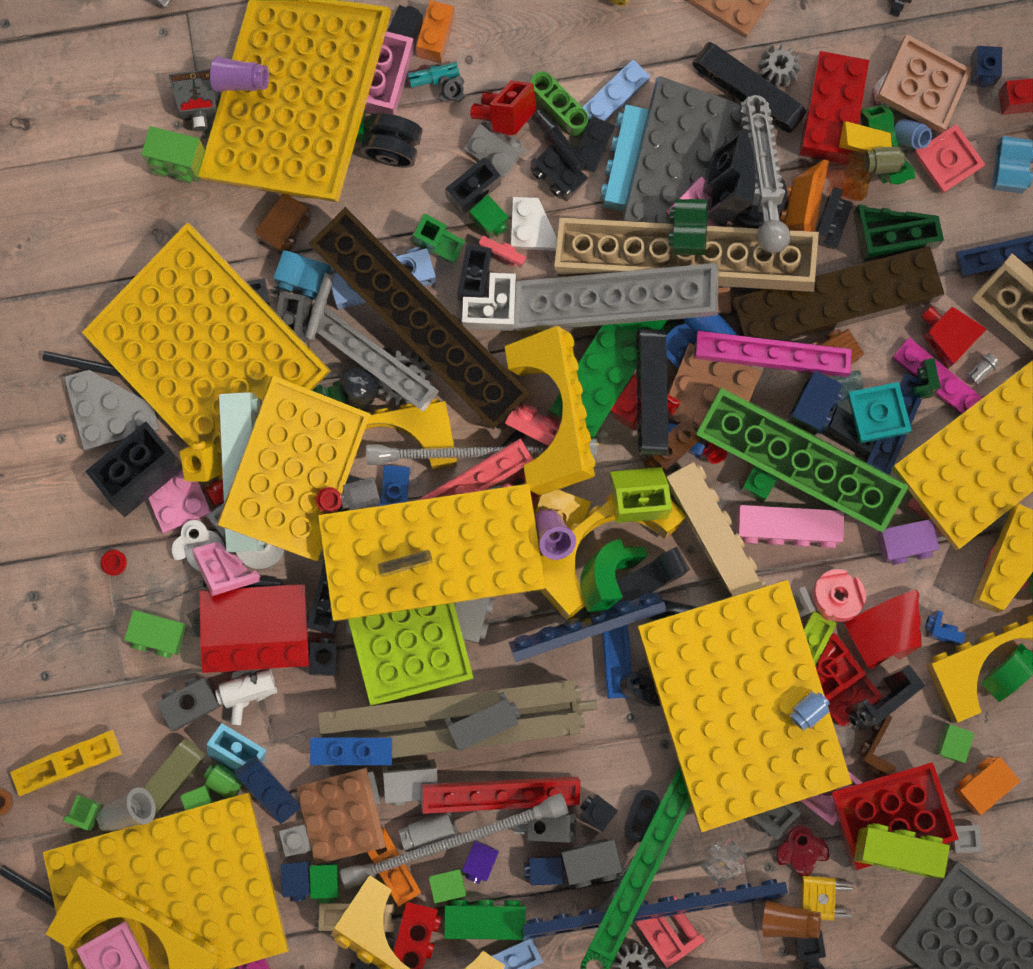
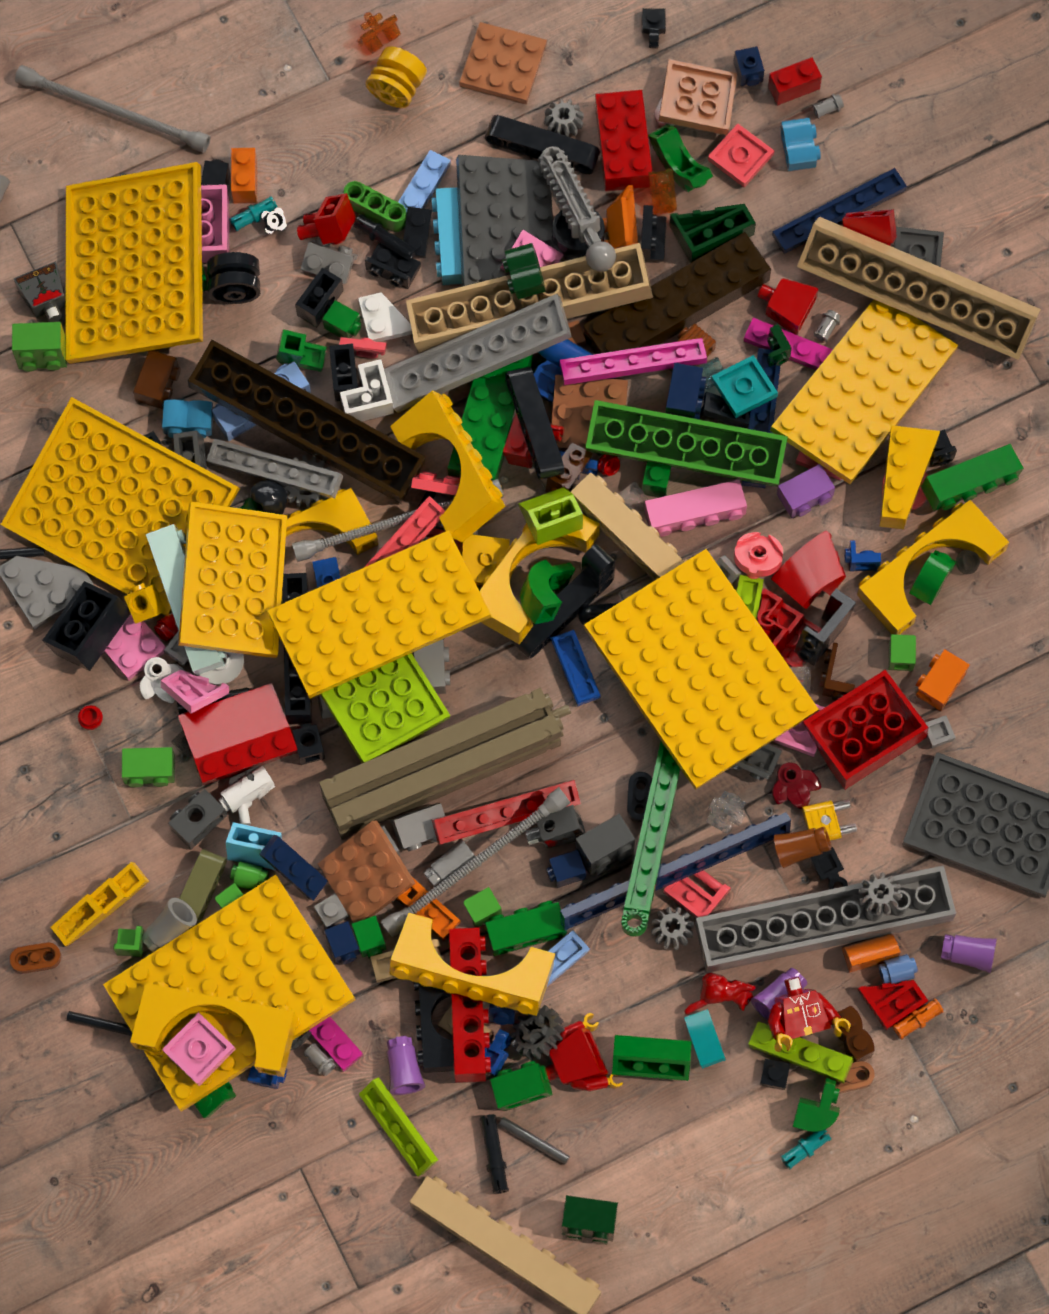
camera: 10 degrees left, 10 degrees down
medium lavender plant [210,56,269,92] -> none
light grey piece [304,273,334,340] -> none
blue plate [310,738,392,765] -> none
red plate [315,487,342,514] -> none
clear brick [340,477,382,510] -> none
clear smoke tile [377,550,433,577] -> none
dark grey brick [444,692,520,751] -> none
dark purple brick [462,840,499,884] -> none
dark blue plate [509,592,666,662] -> none
medium lavender plant [535,508,576,560] -> none
black brick [580,794,618,832] -> none
black beam [619,672,661,707] -> none
black slope [703,129,756,226] -> none
medium blue brick [789,692,830,731] -> none
yellow slope [839,121,892,153] -> none
lime brick [853,824,950,878] -> none
olive brick [864,146,905,174] -> none
medium blue brick [894,119,932,149] -> none

